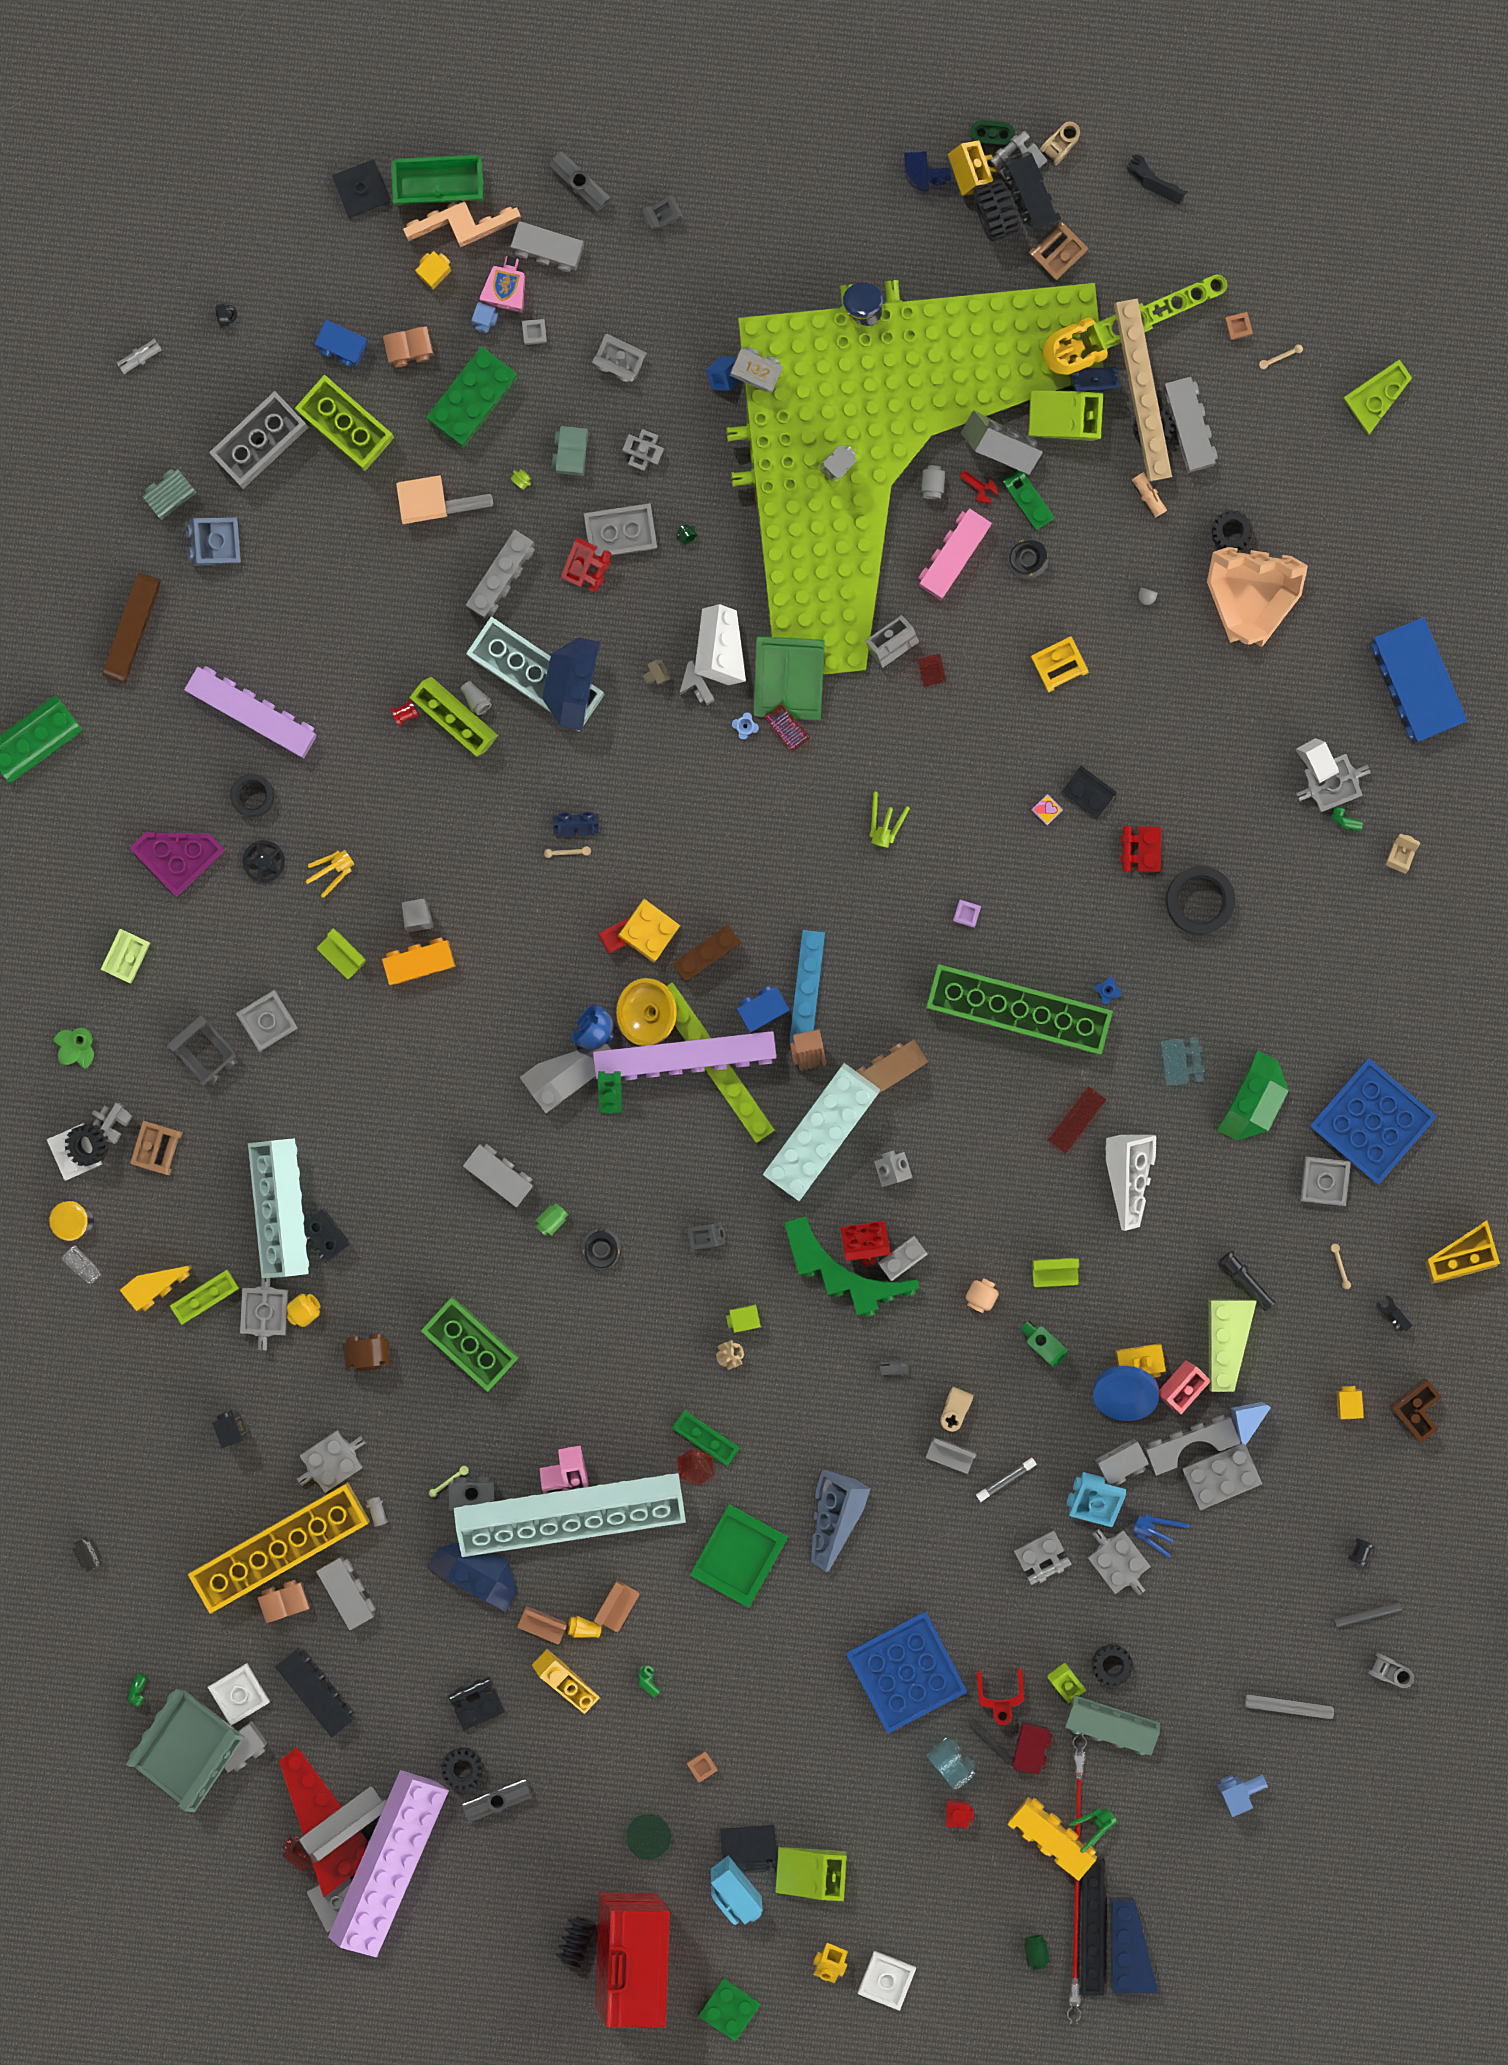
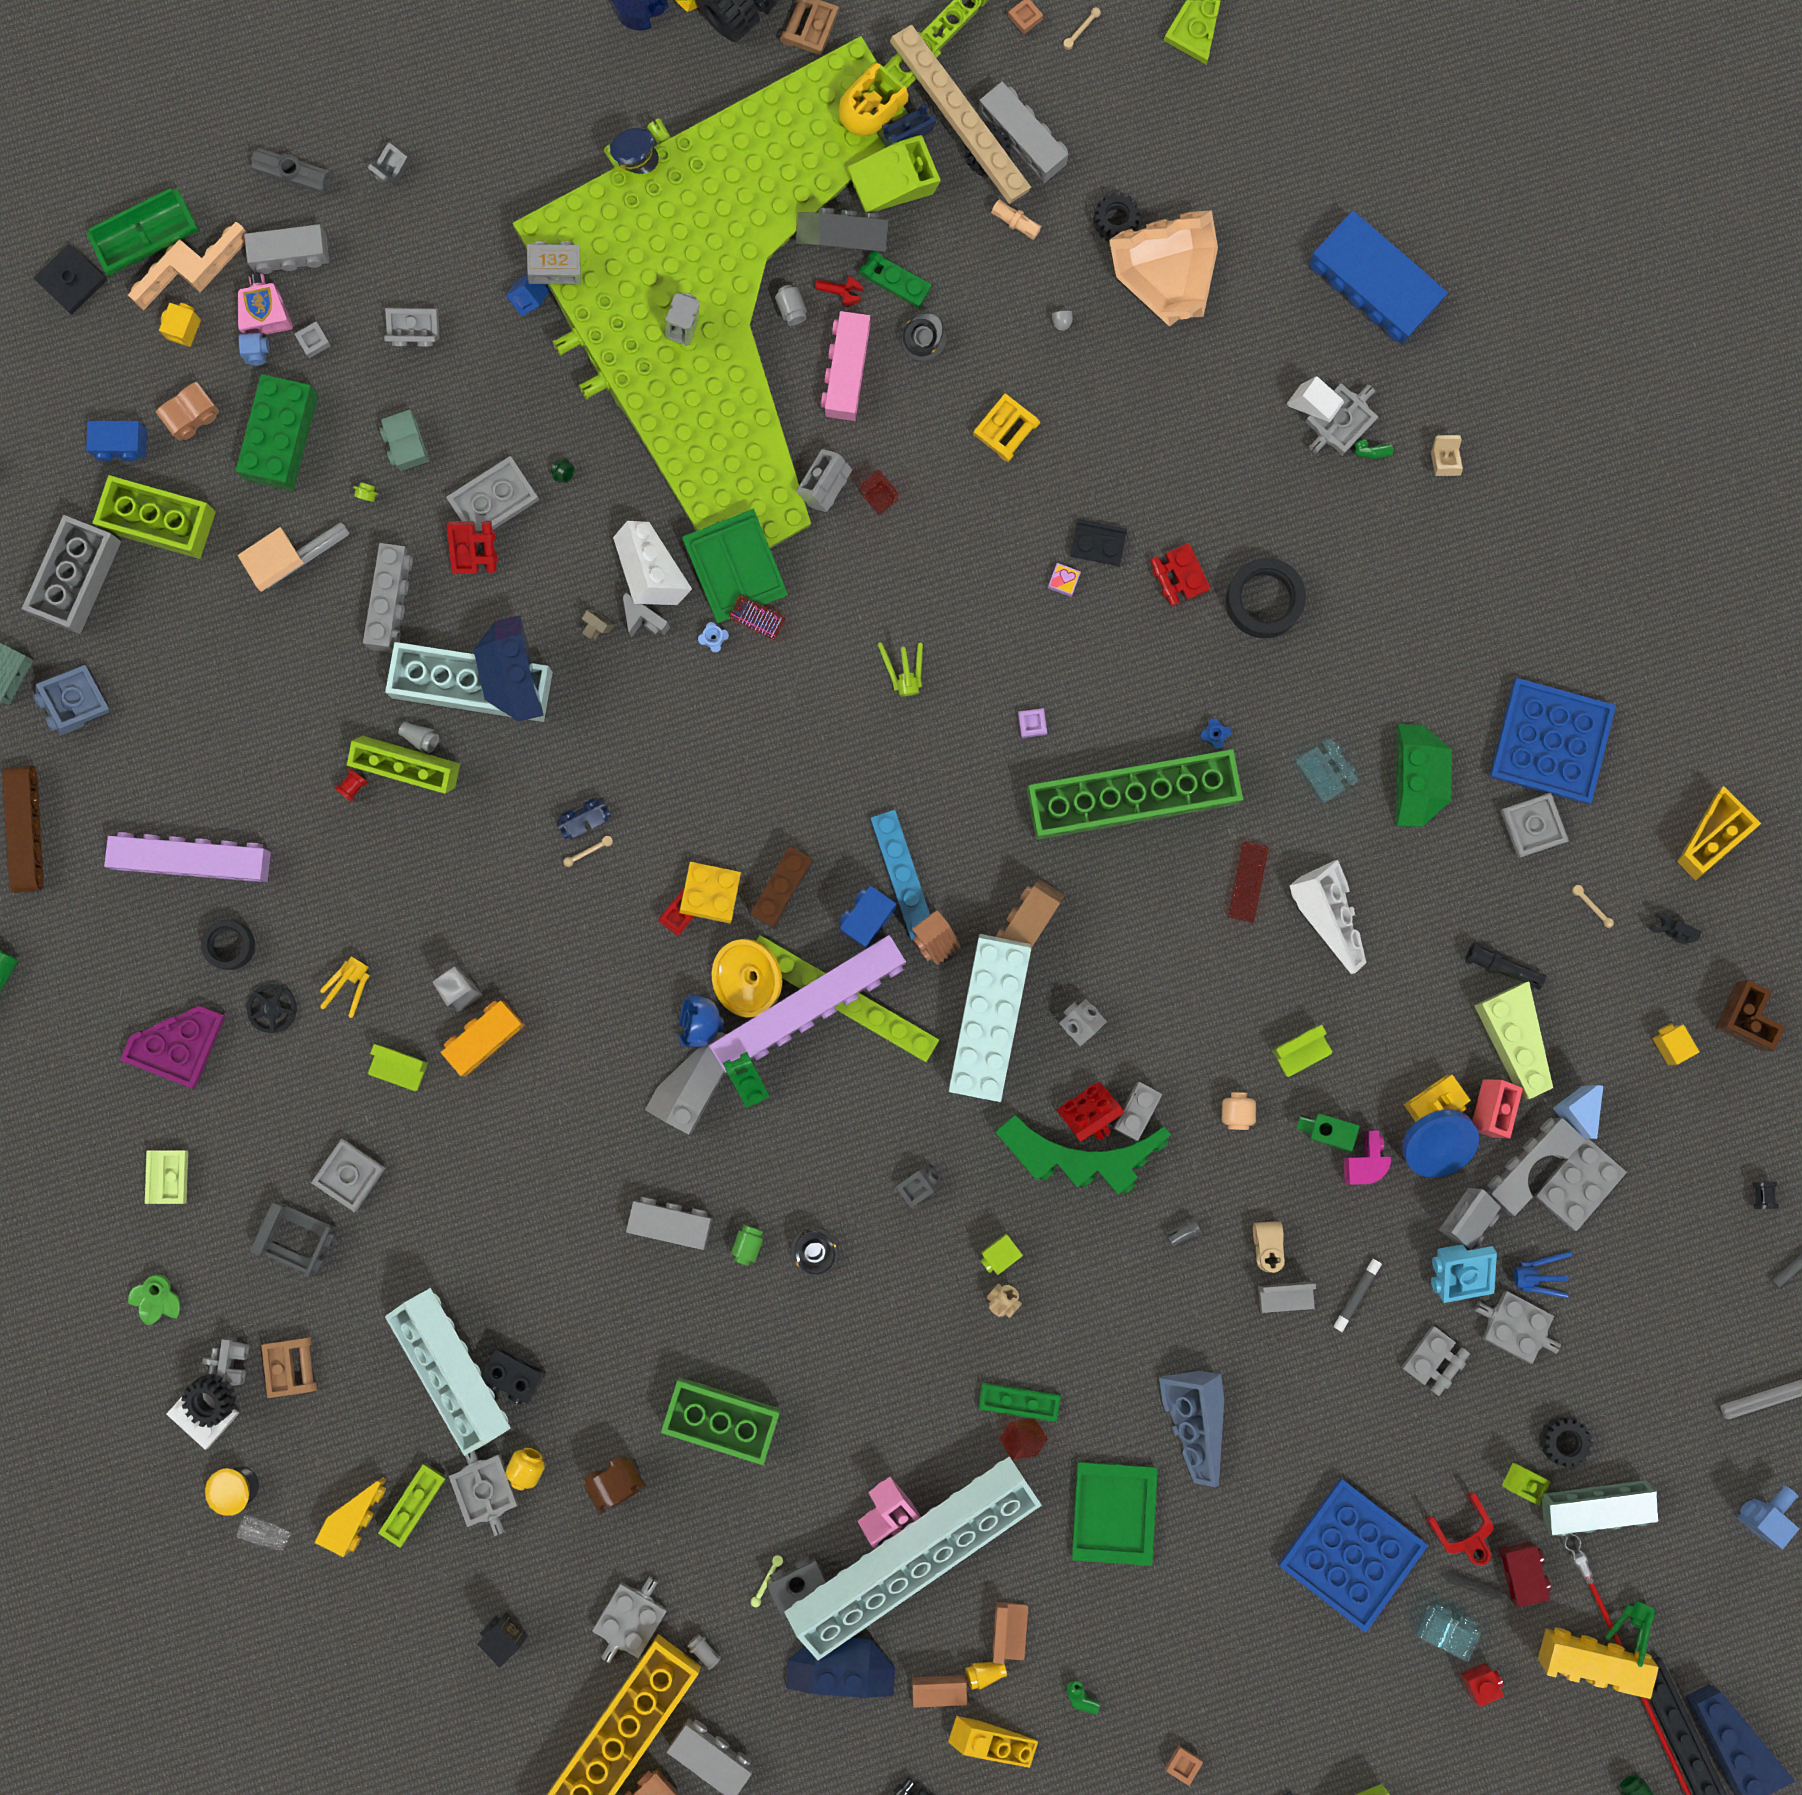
camera: 25 degrees left, 5 degrees down
light grey piece [622,429,664,472] -> none
none -> dark pink brick [1344,1131,1391,1185]

